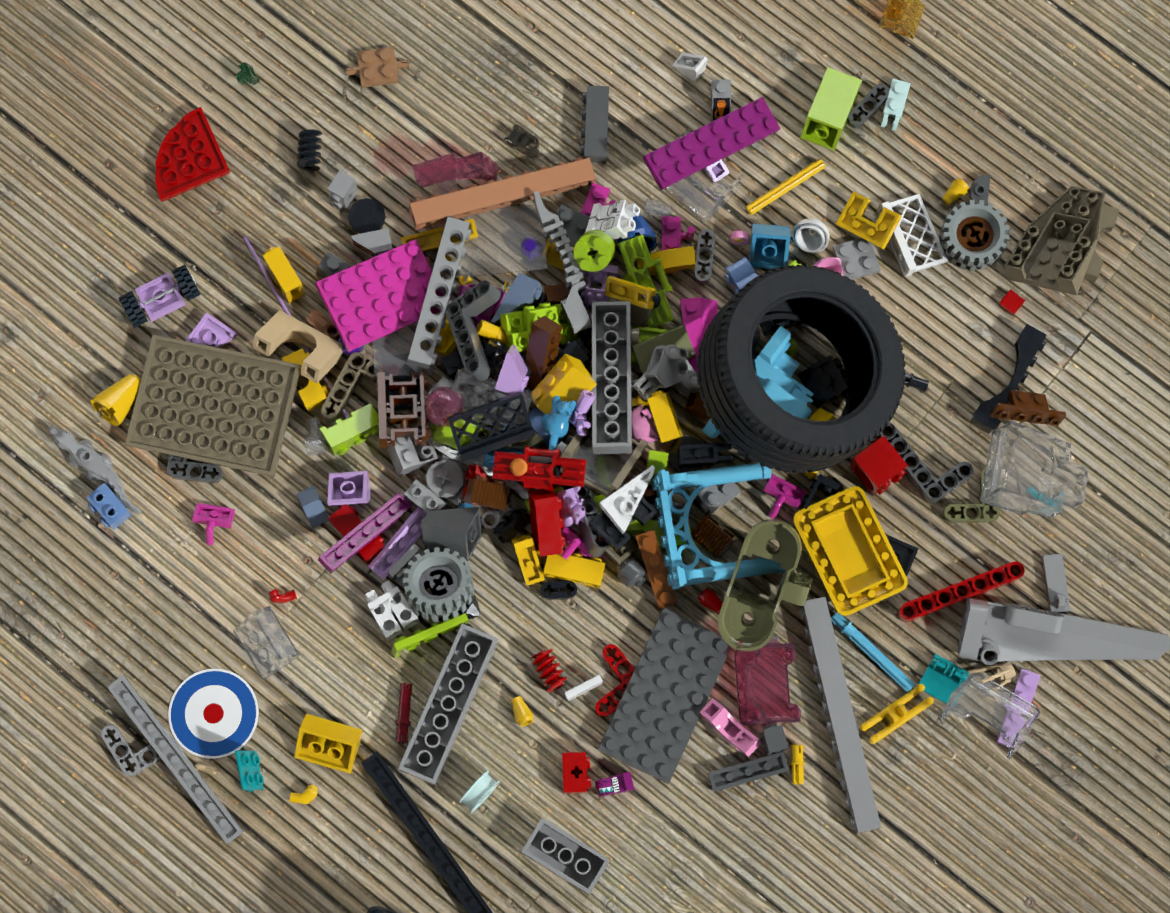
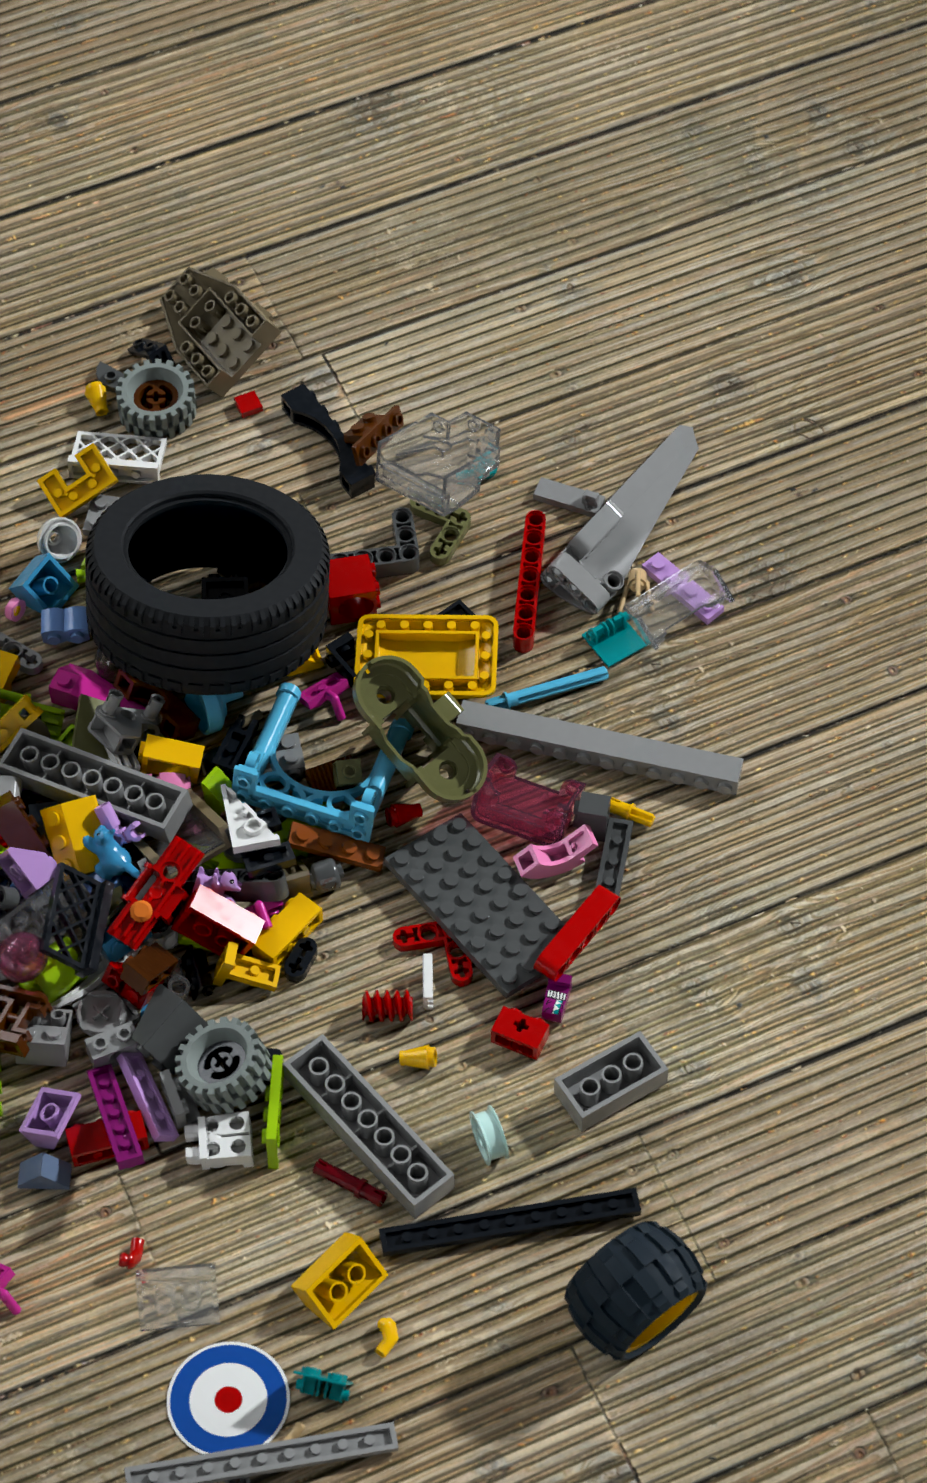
camera: 60 degrees left, 20 degrees down
yellow piece [860,684,934,744] -> none
none -> black bracket [127,338,176,367]
none -> olive brick [332,758,363,788]
none -> red beam [534,885,621,982]

